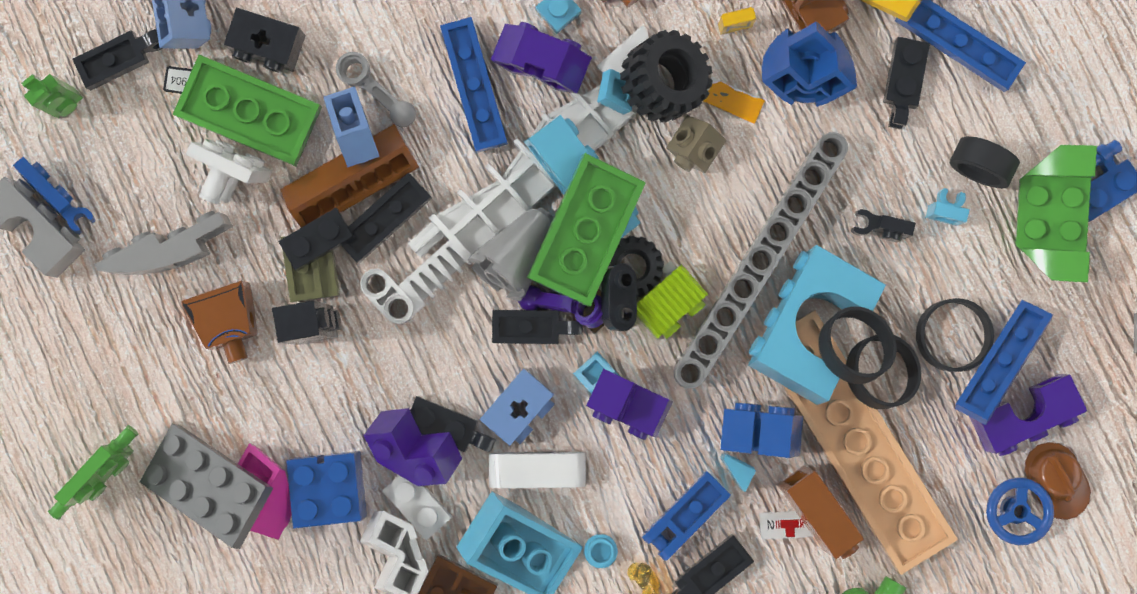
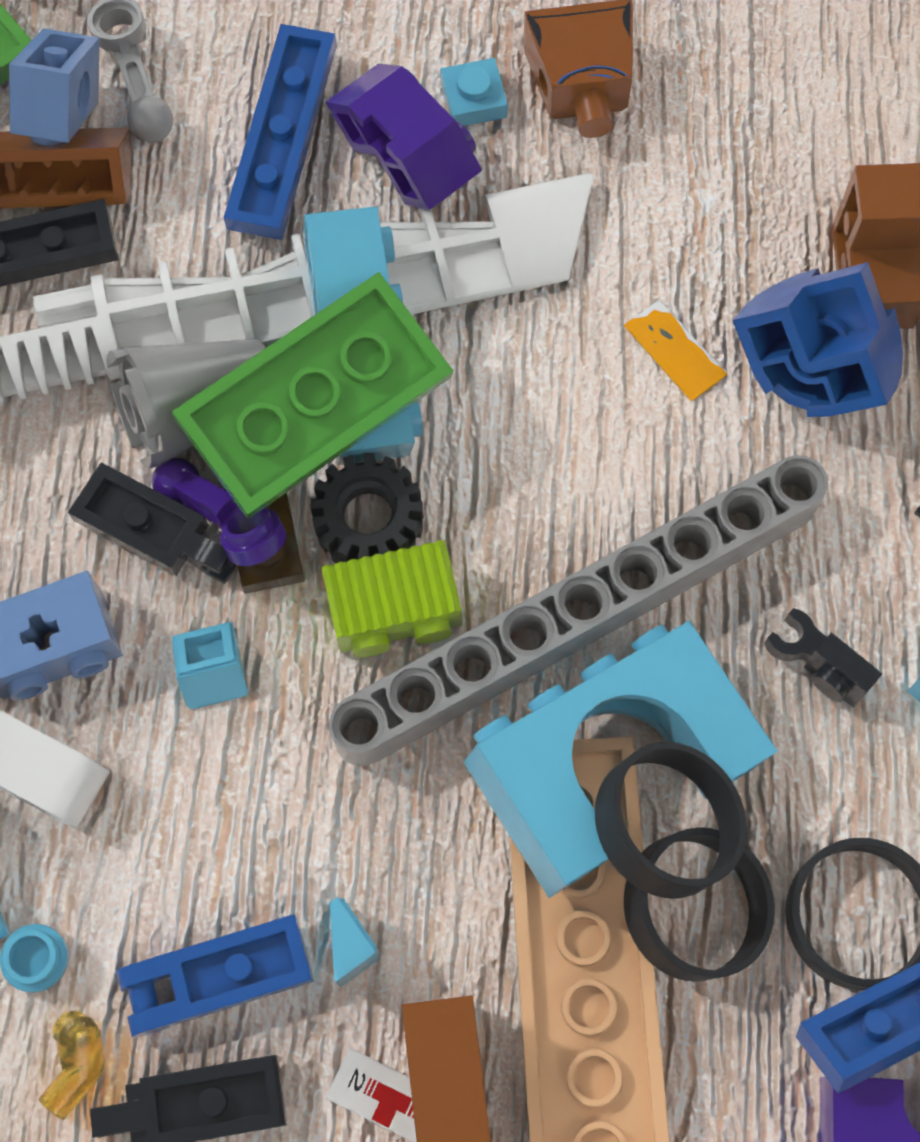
camera: 25 degrees right, 15 degrees down
dark purple brick [586,369,673,441] -> none
medium azure plate [597,69,632,115] -> none
black plate [601,263,637,331] -> none
black tyre [620,30,713,123] -> none
dark tan brick [666,115,727,173] -> none
yellow tile [718,7,756,35] -> none
blue piece [720,403,804,458] -> none

